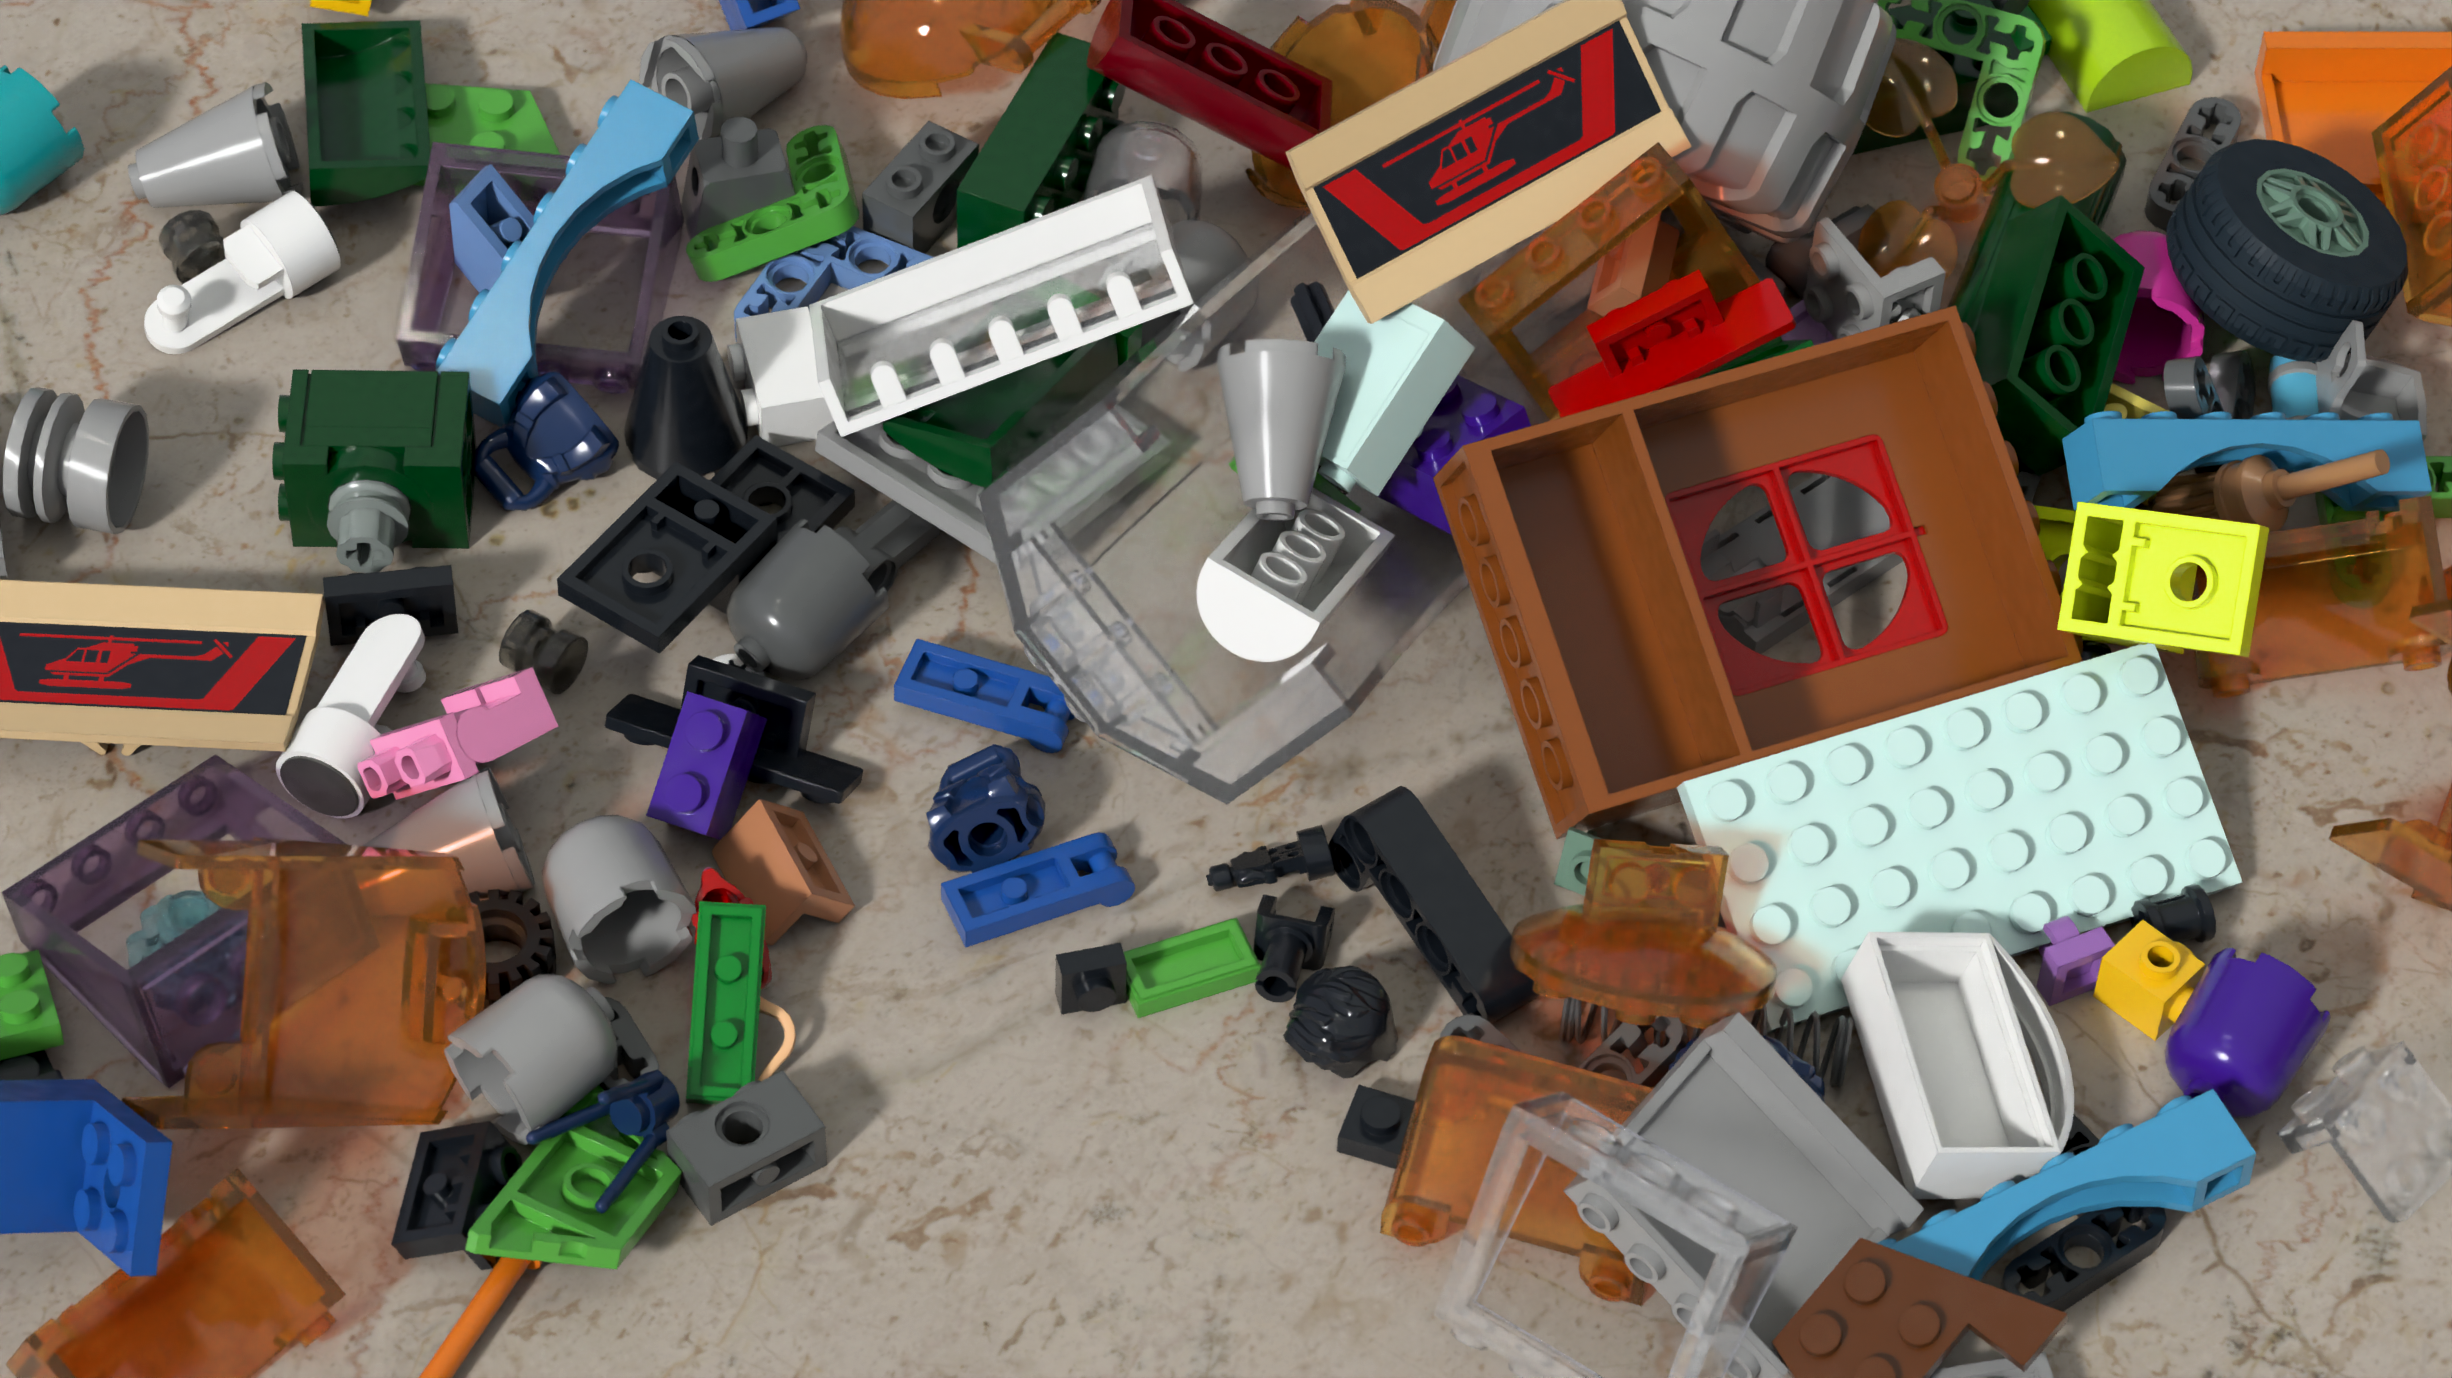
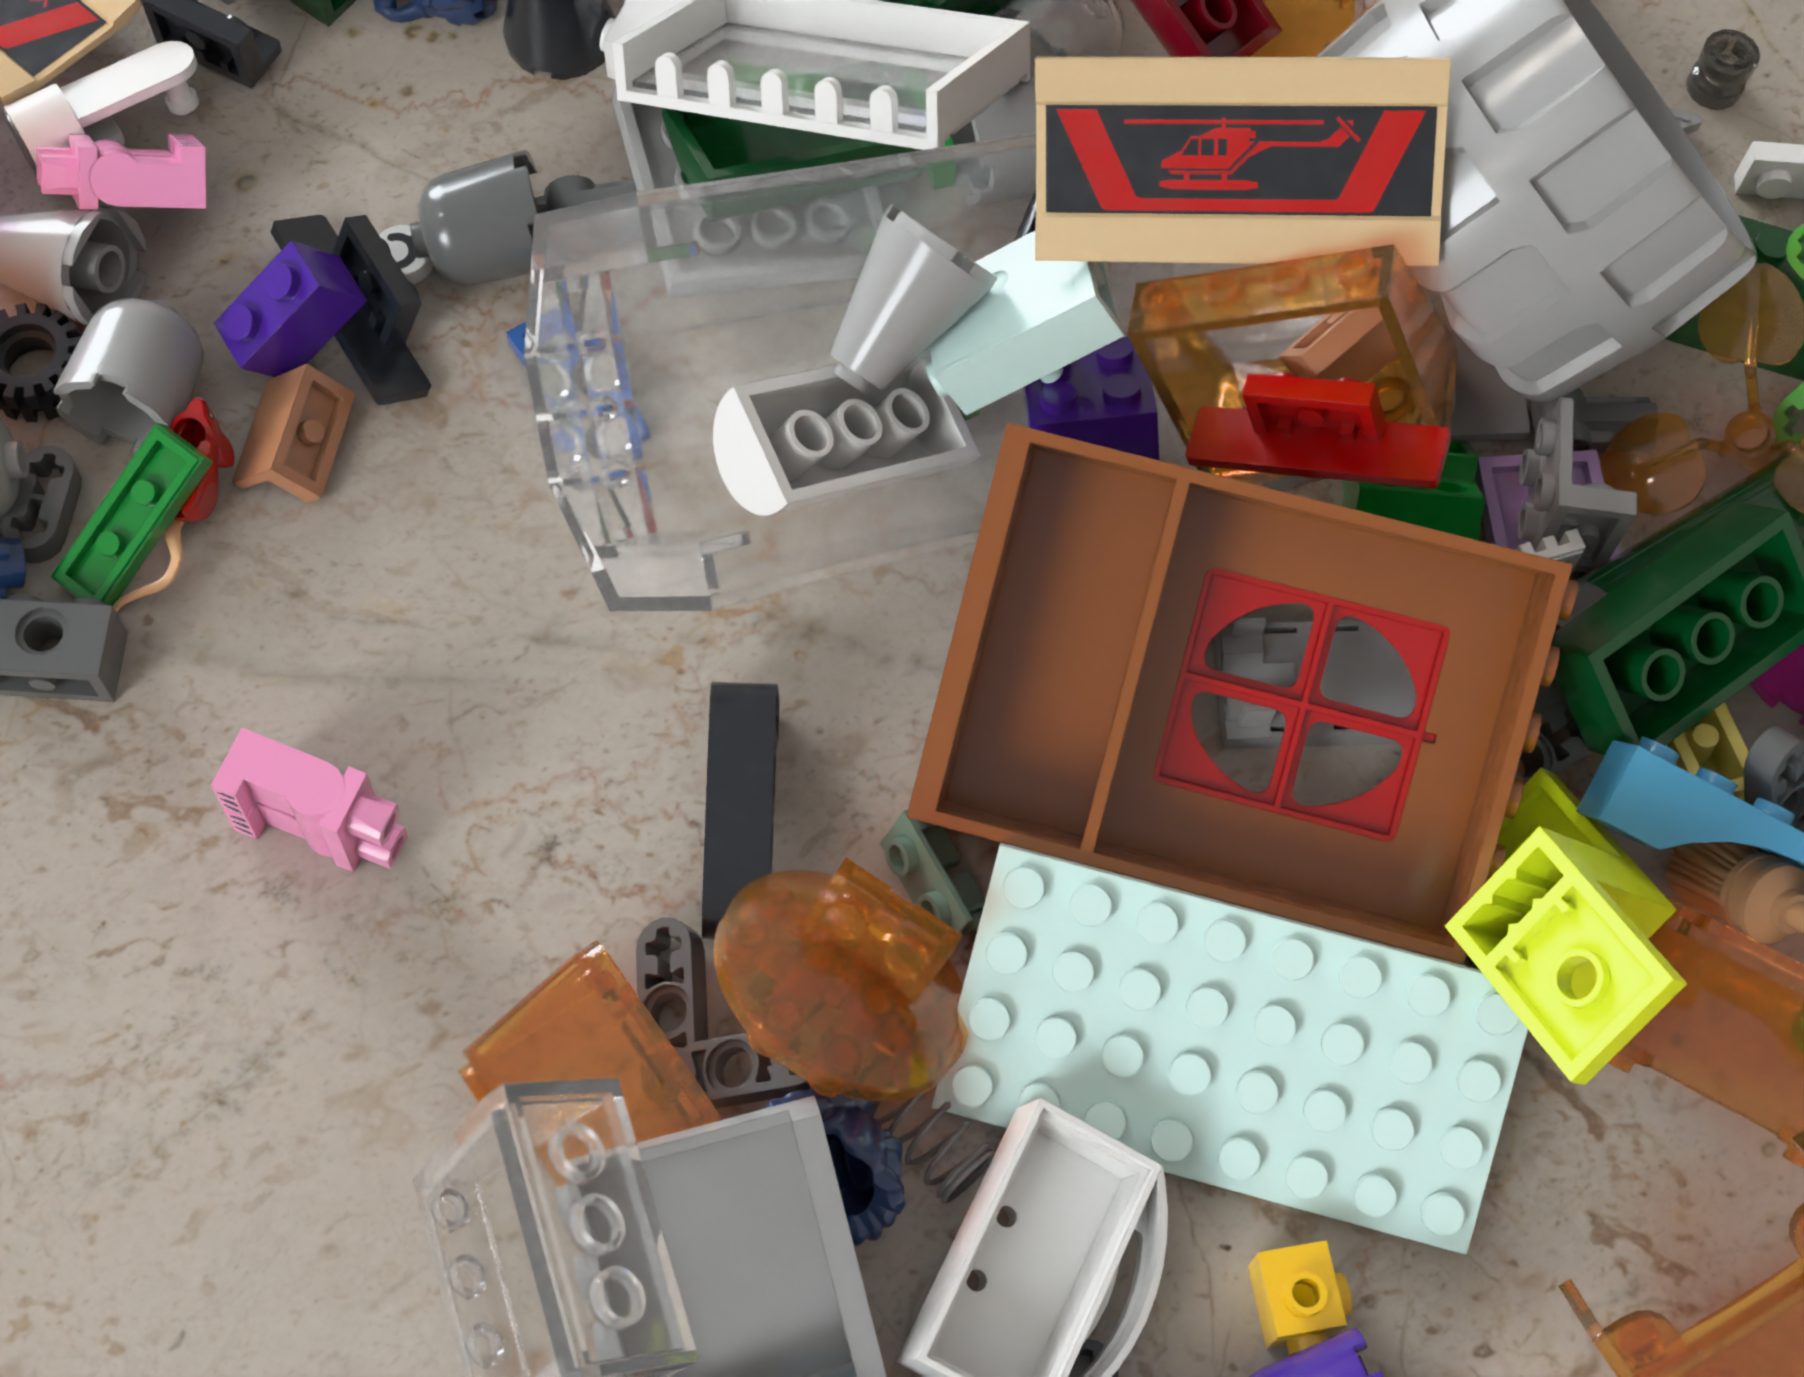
camera: 35 degrees right, 15 degrees up
clear smoke wheel [499,610,588,694] -> none
black bracket [557,435,855,654] -> none
dark blue piece [926,744,1046,873] -> none
blue plate [941,832,1135,947] -> none
black plate [1055,943,1127,1015] -> none
bright green tile [1124,917,1261,1018] -> none
black piece [1206,825,1335,891] -> none
black piece [1253,894,1335,1003] -> none
black hair [1283,966,1398,1079] -> none
black plate [1337,1085,1423,1171] -> none
medium lavender tile [2036,916,2115,1006] -> none
black bush [2131,884,2216,943] -> none
none -> bright pink hips [210,728,408,872]

